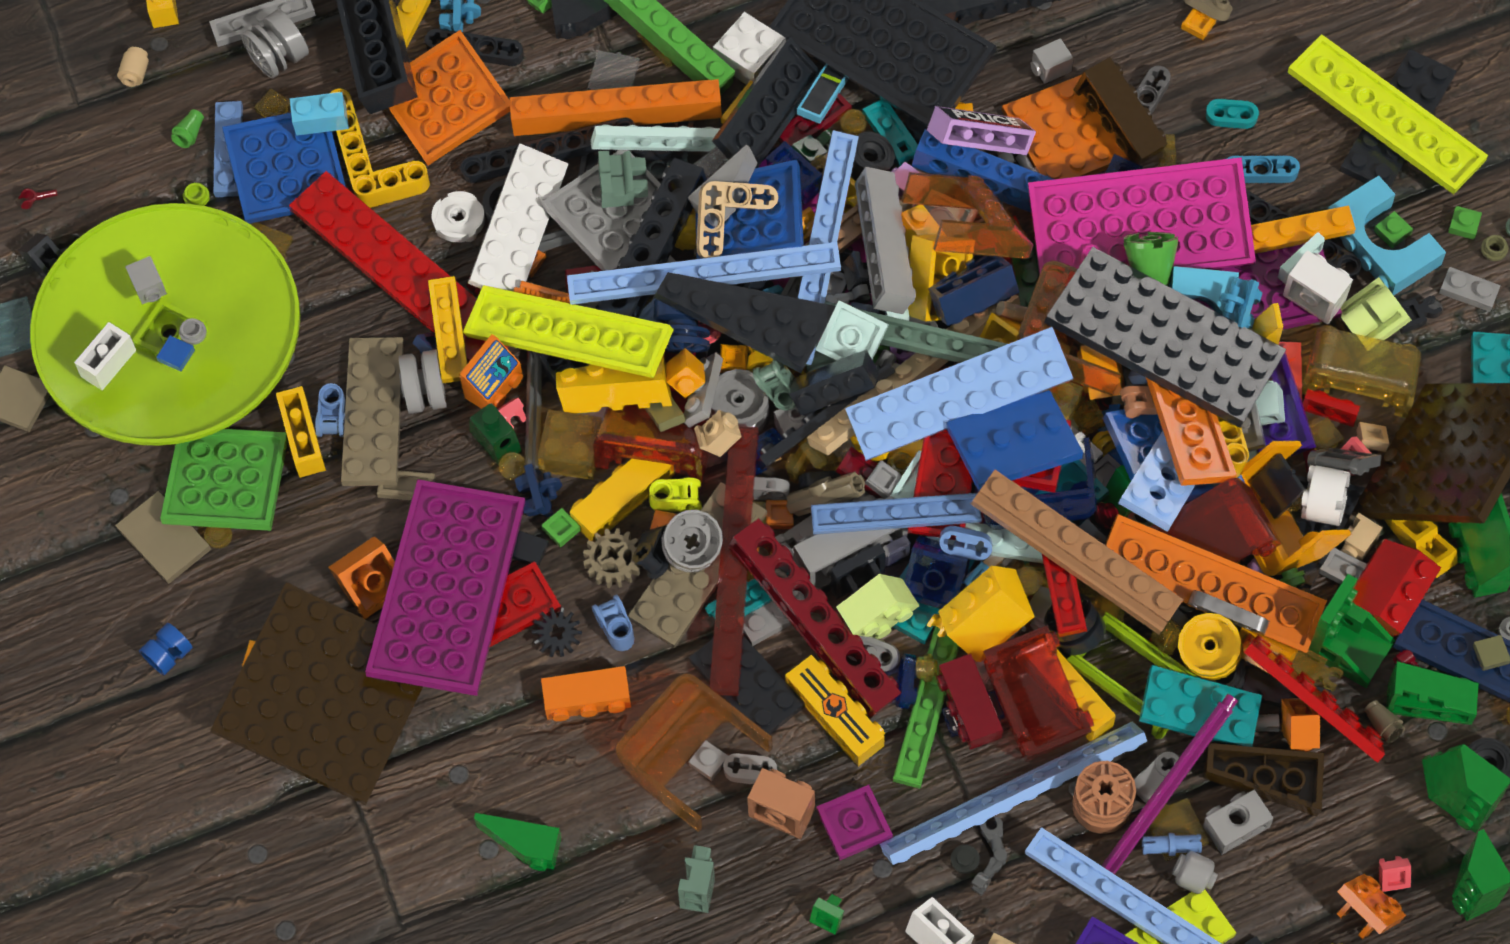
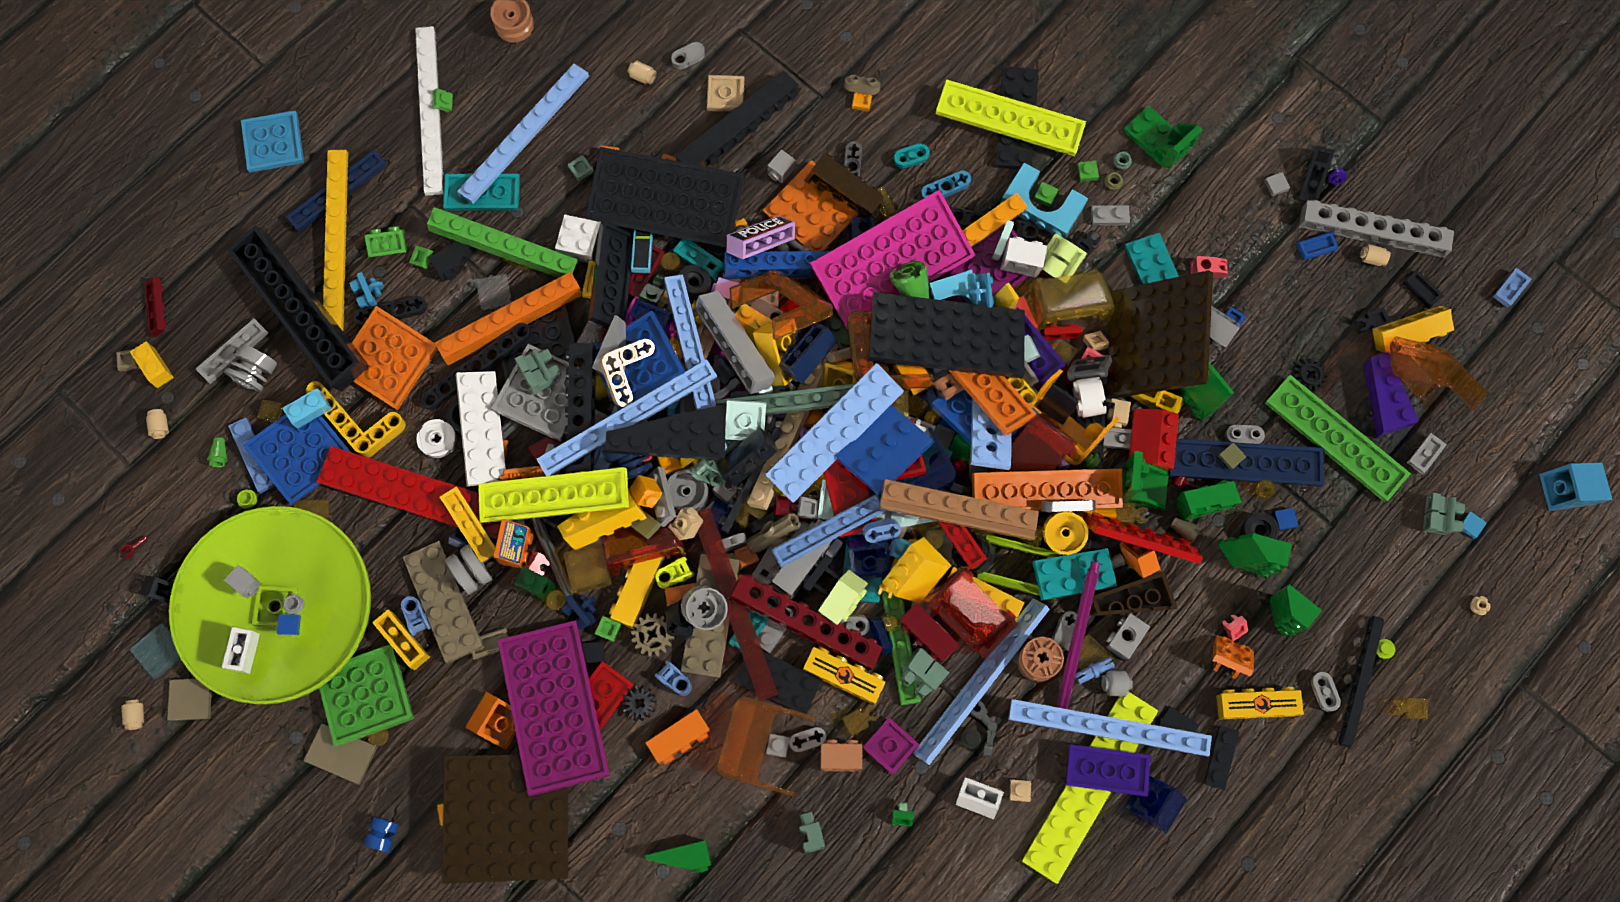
camera: 30 degrees left, 10 degrees up
light aqua plate [591,125,720,152] -> none
none -> clear yellow plate [842,705,880,737]
none -> sand green hips [900,648,949,698]

